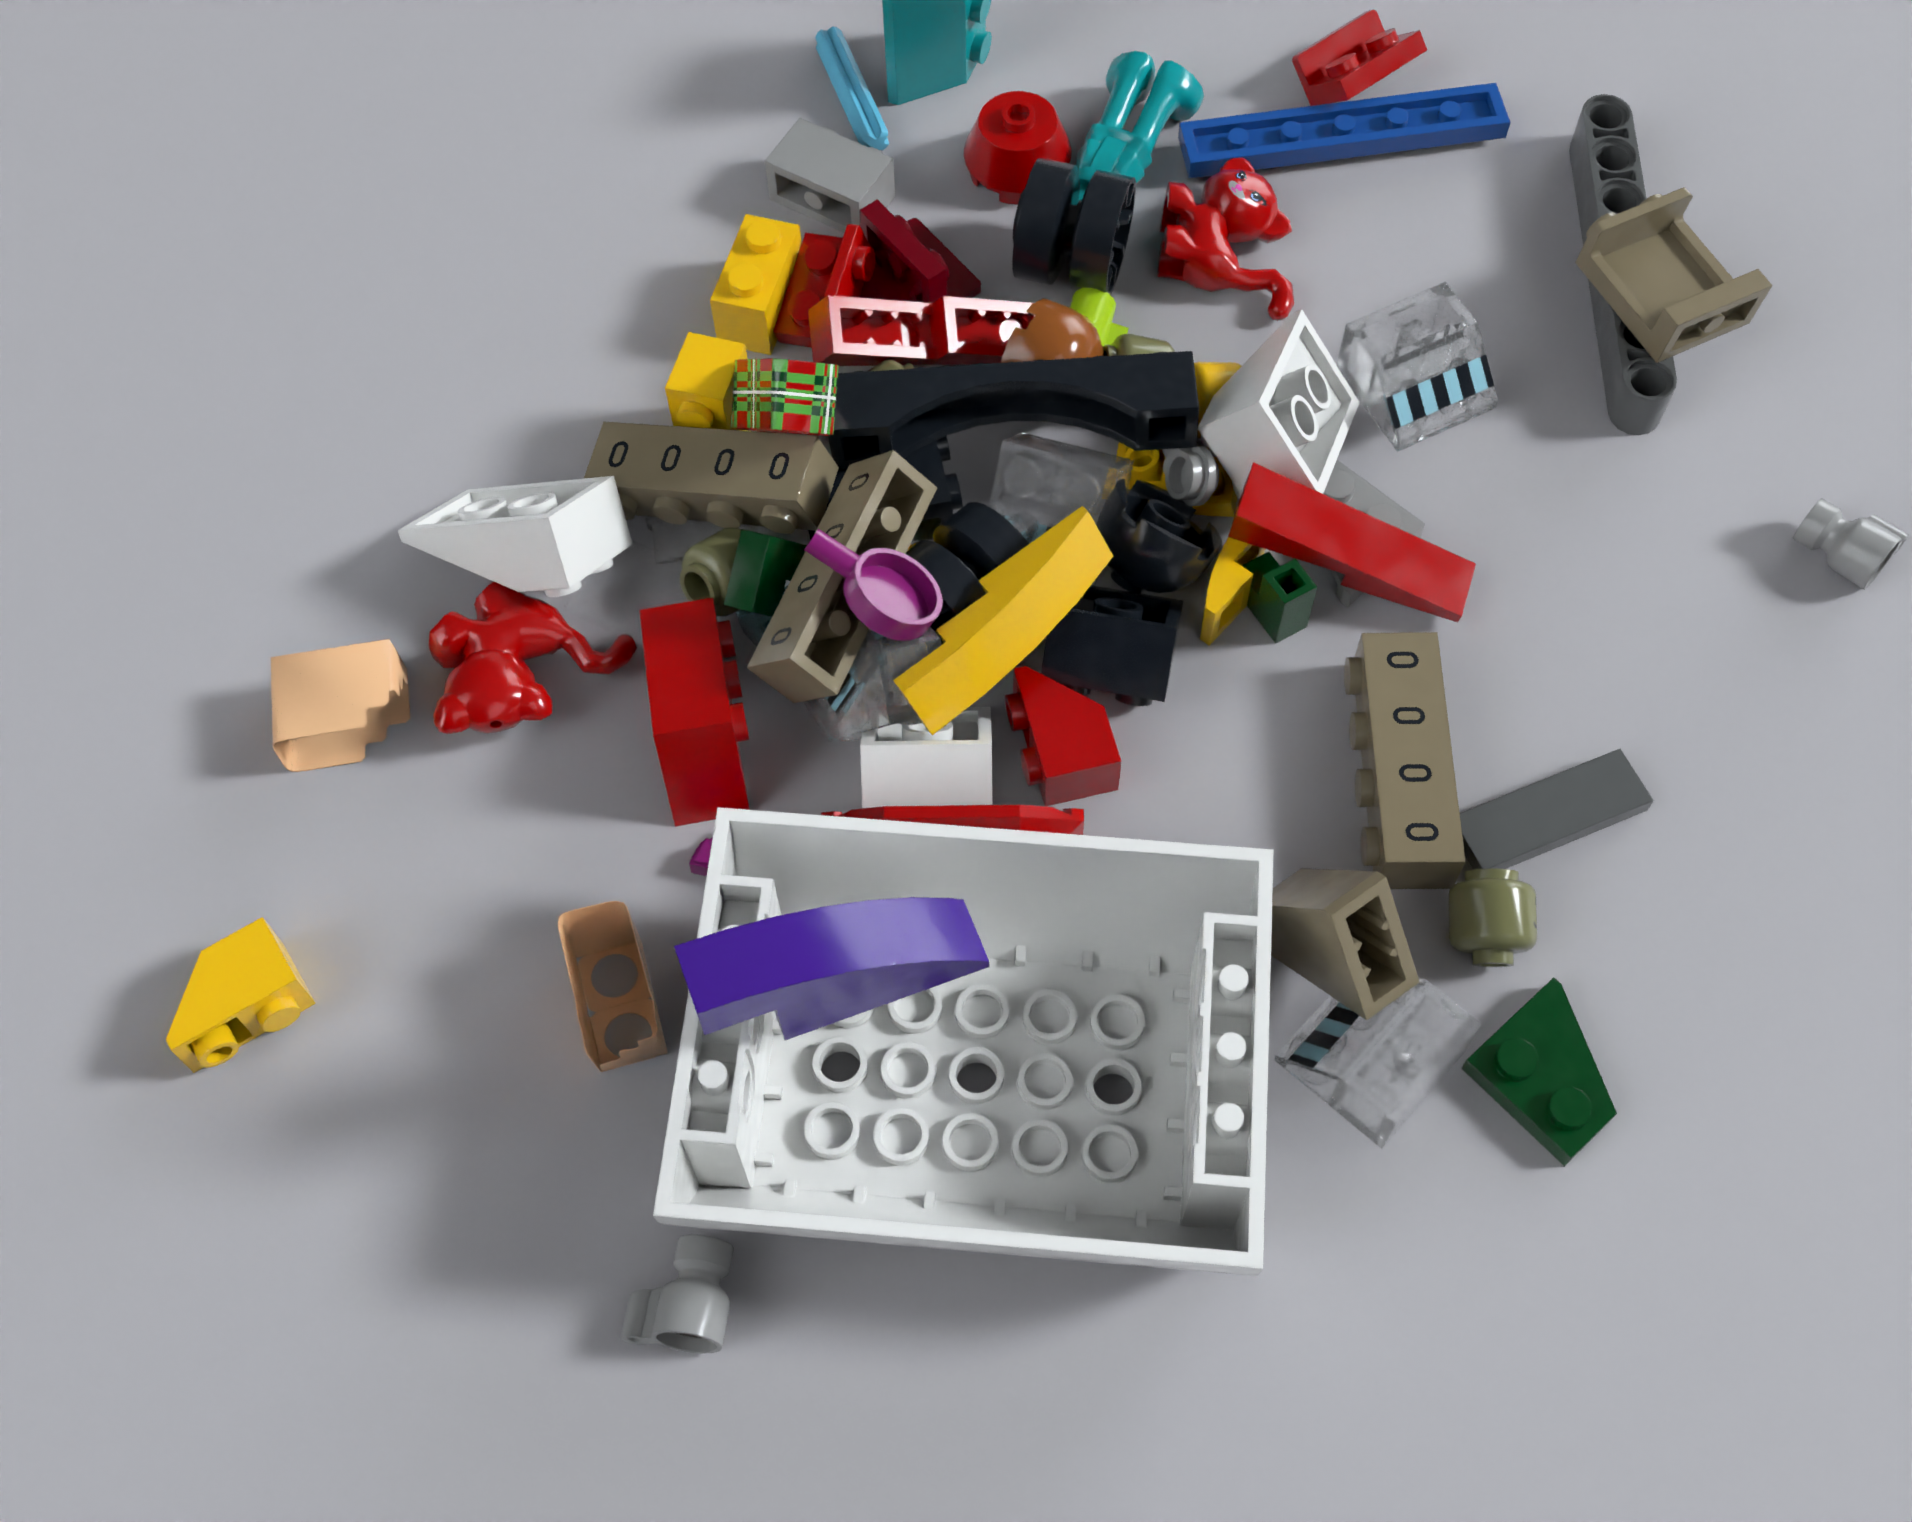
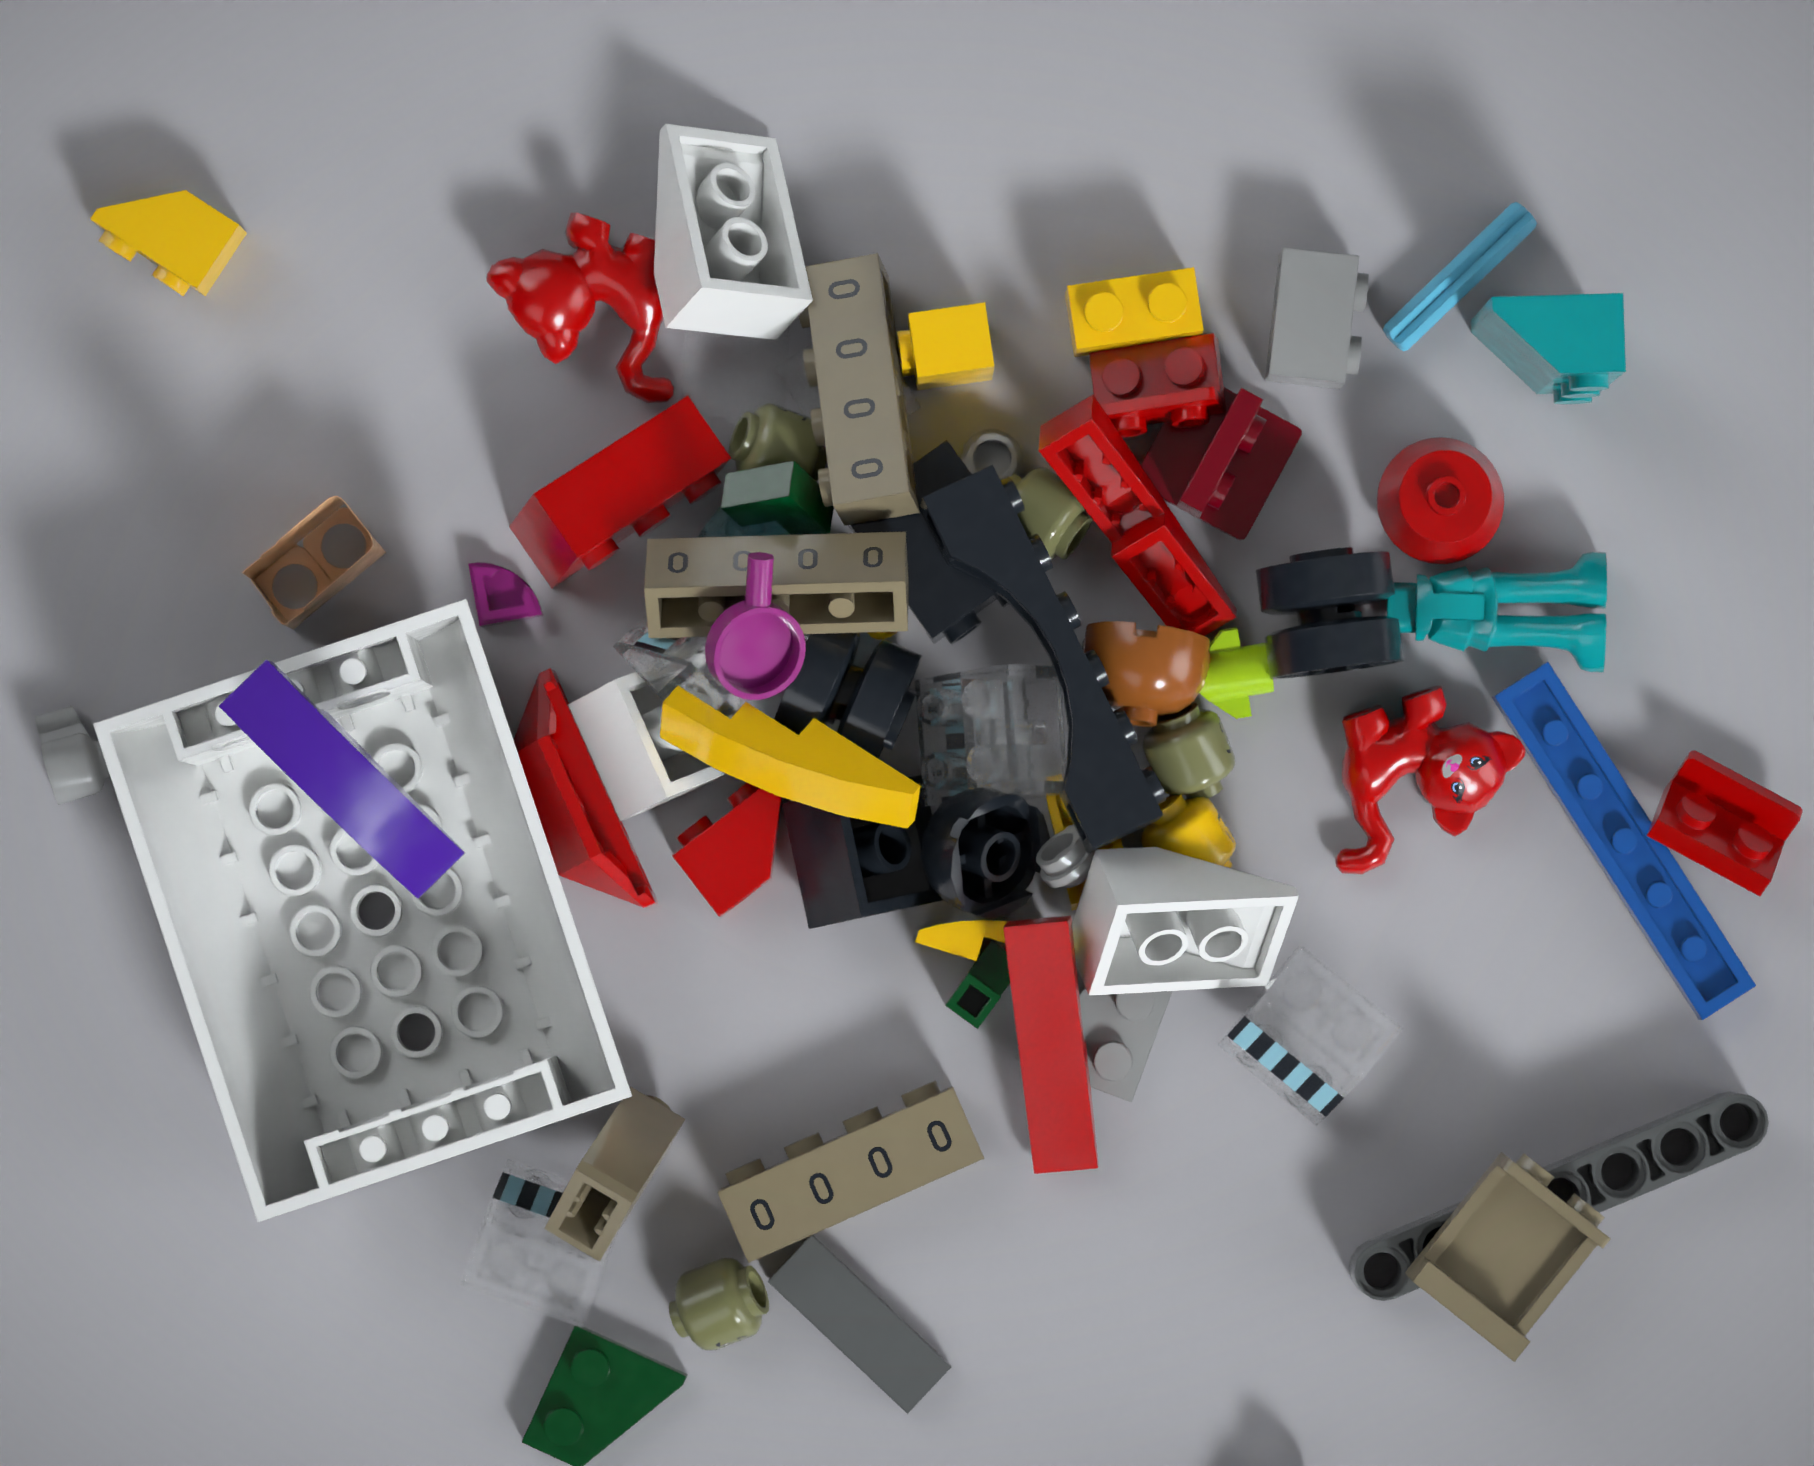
camera: 65 degrees right, 25 degrees up
light nougat piece [271,639,410,772] -> none
piece [731,358,839,436] -> none

